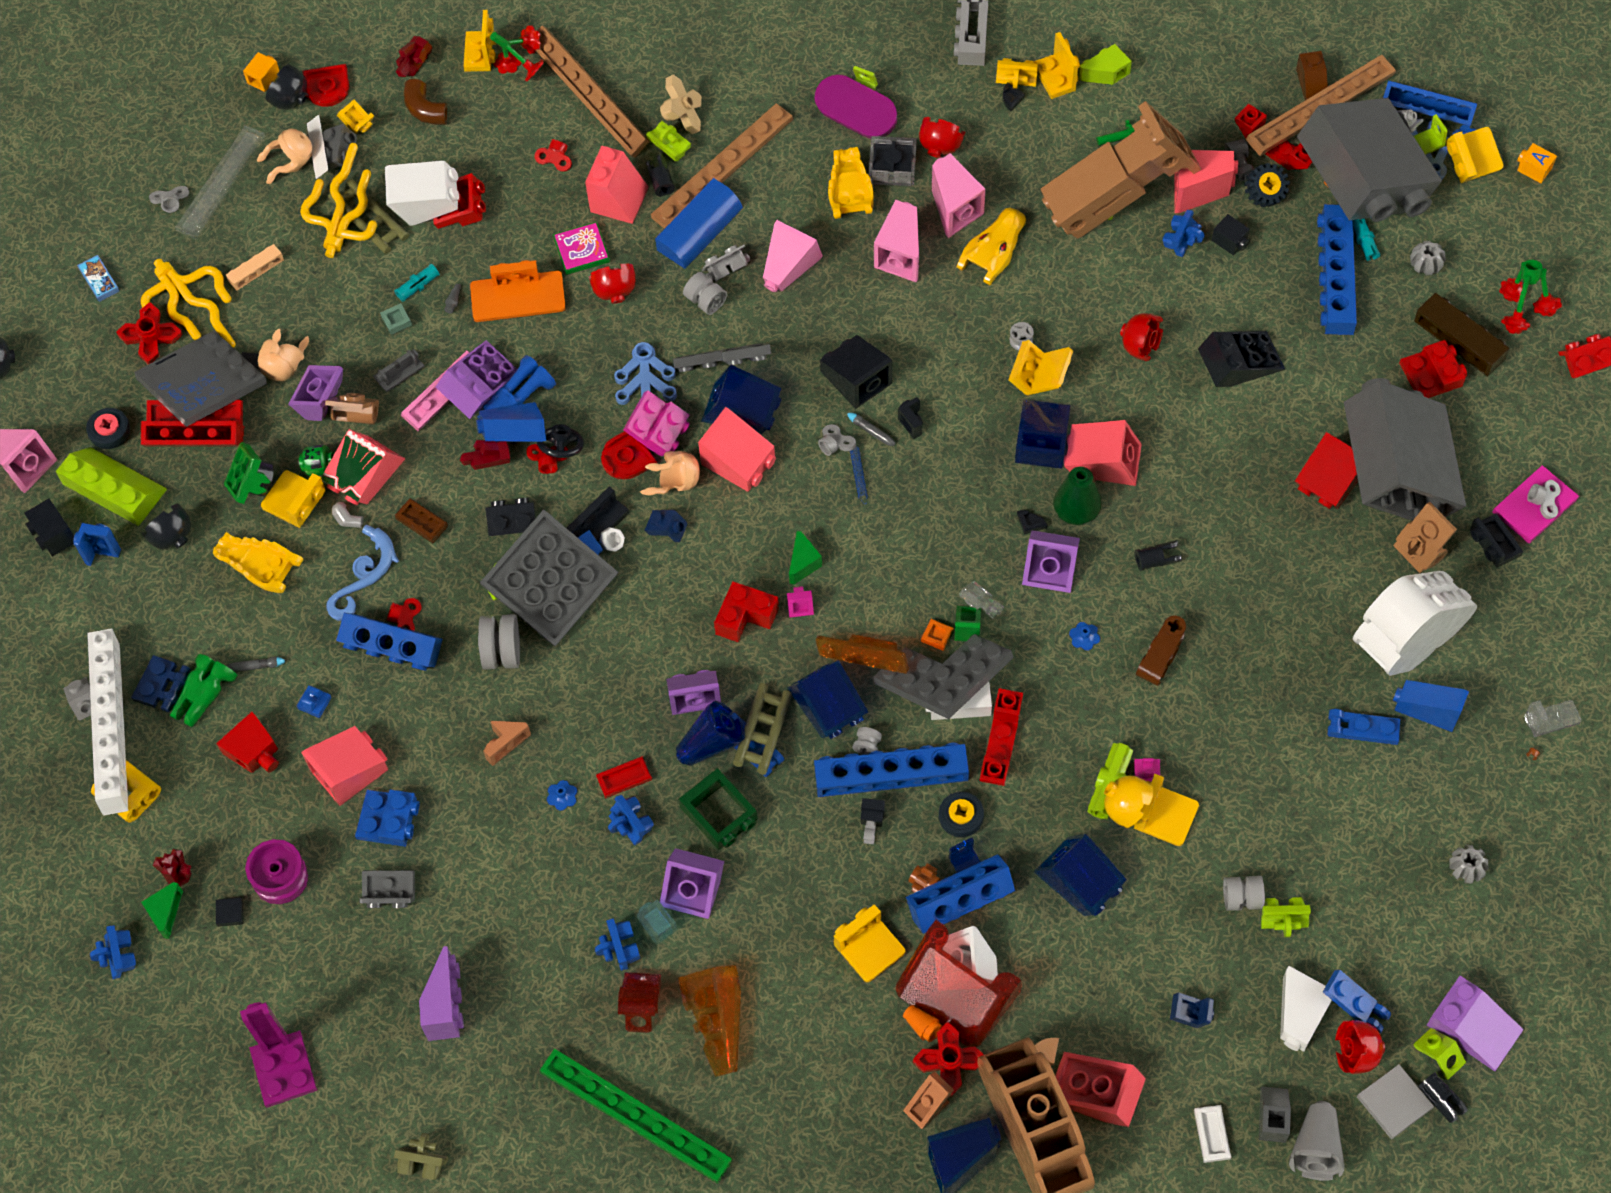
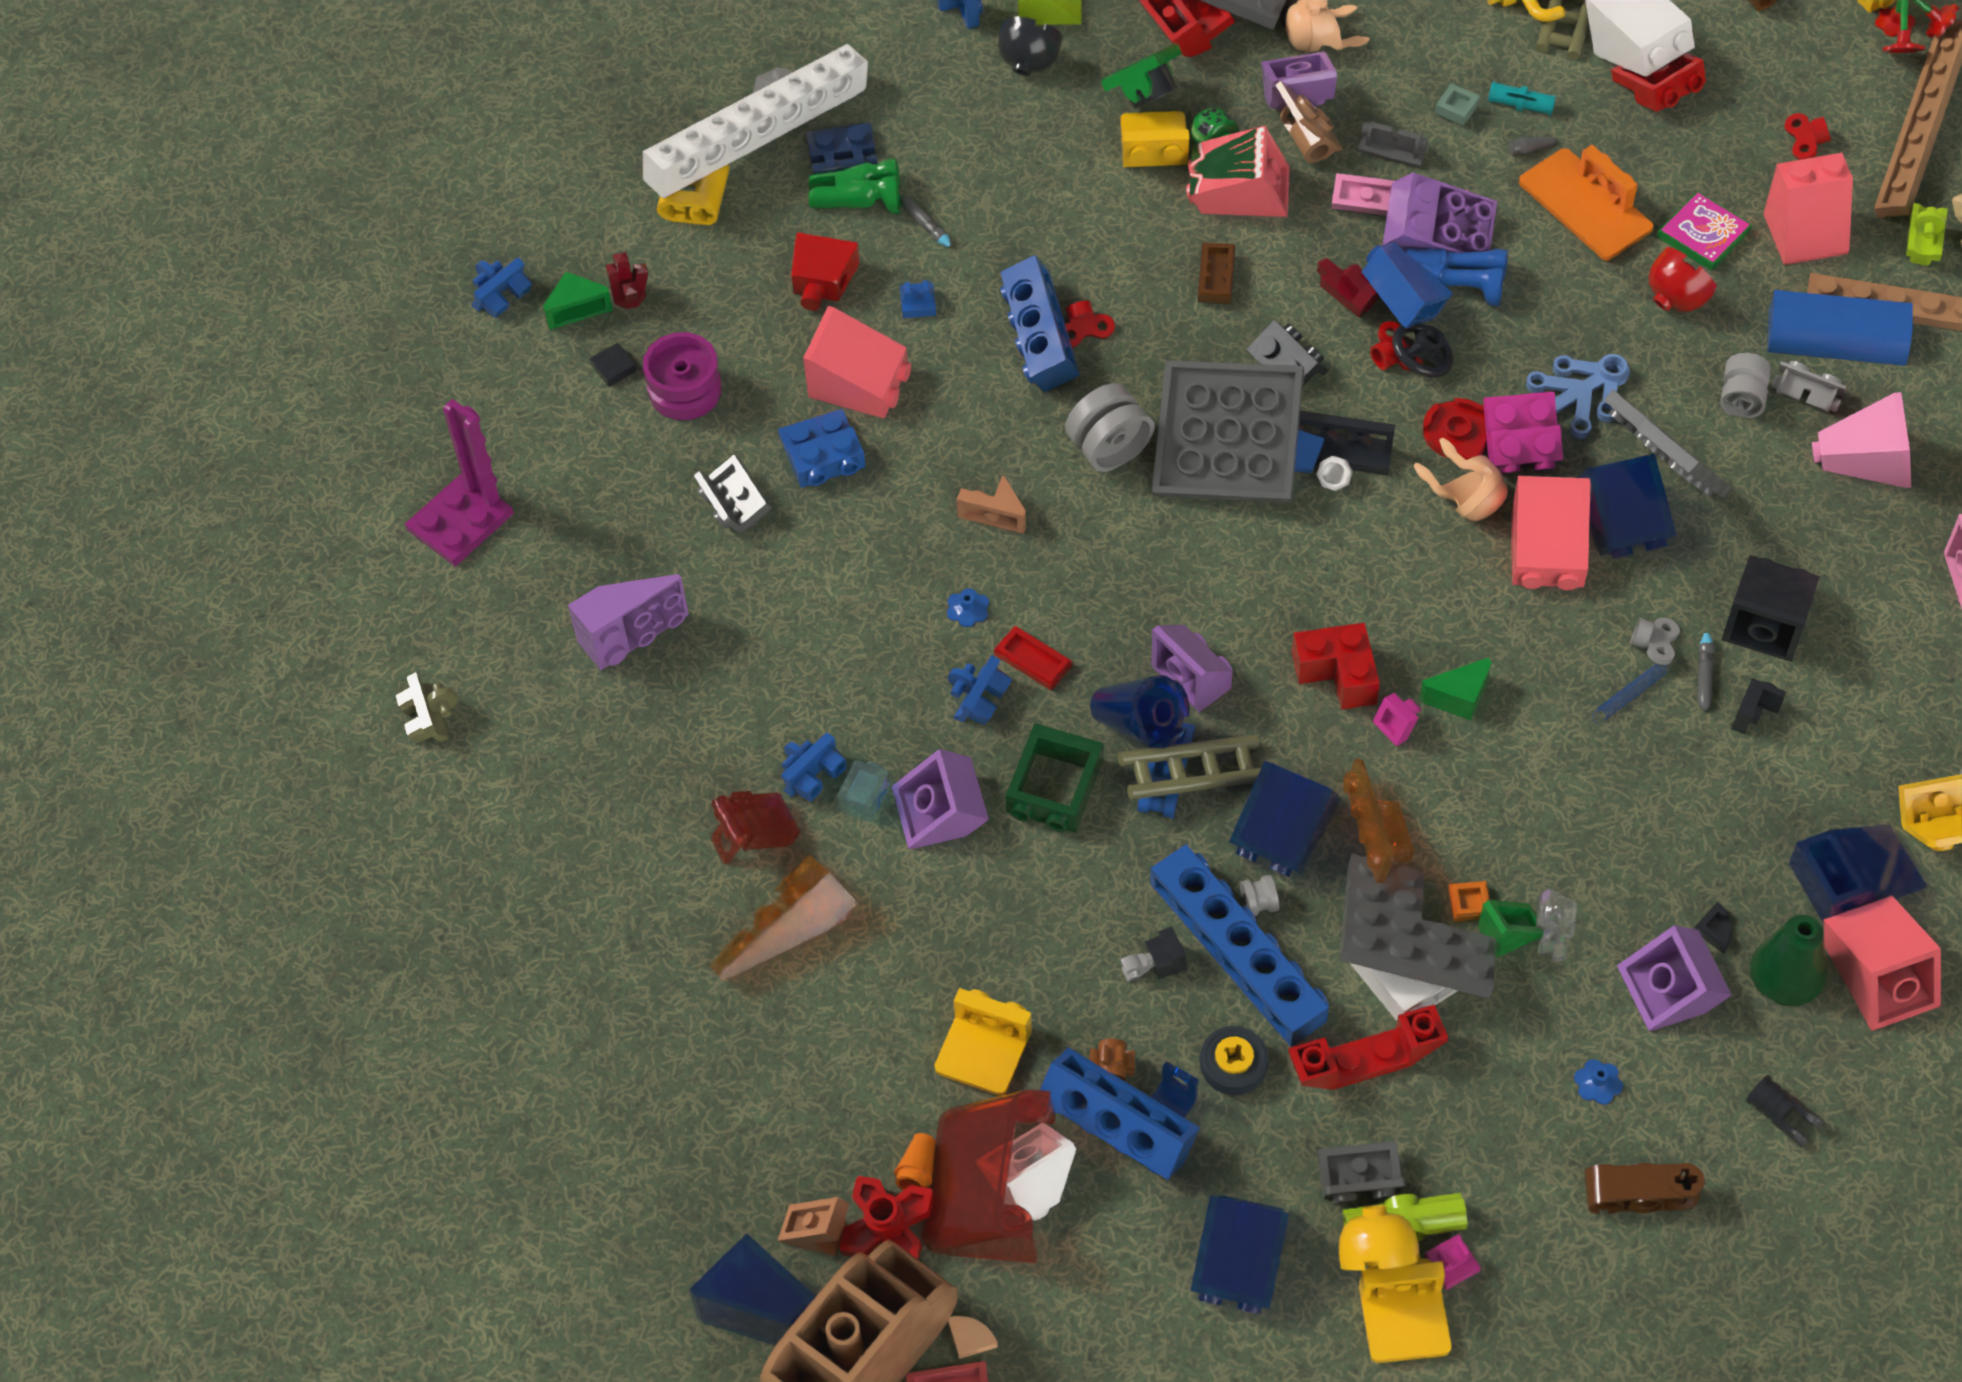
camera: 60 degrees right, 5 degrees down
yellow animal [213,532,303,593] -> none
medium blue plant [326,525,399,621] -> none
light grey arm [332,502,364,528] -> none
green plate [540,1048,732,1184] -> none
dark blue bracket [644,510,687,542] -> none
black hinge [645,154,675,197] -> none
none -> dark grey bracket [1317,1141,1405,1204]

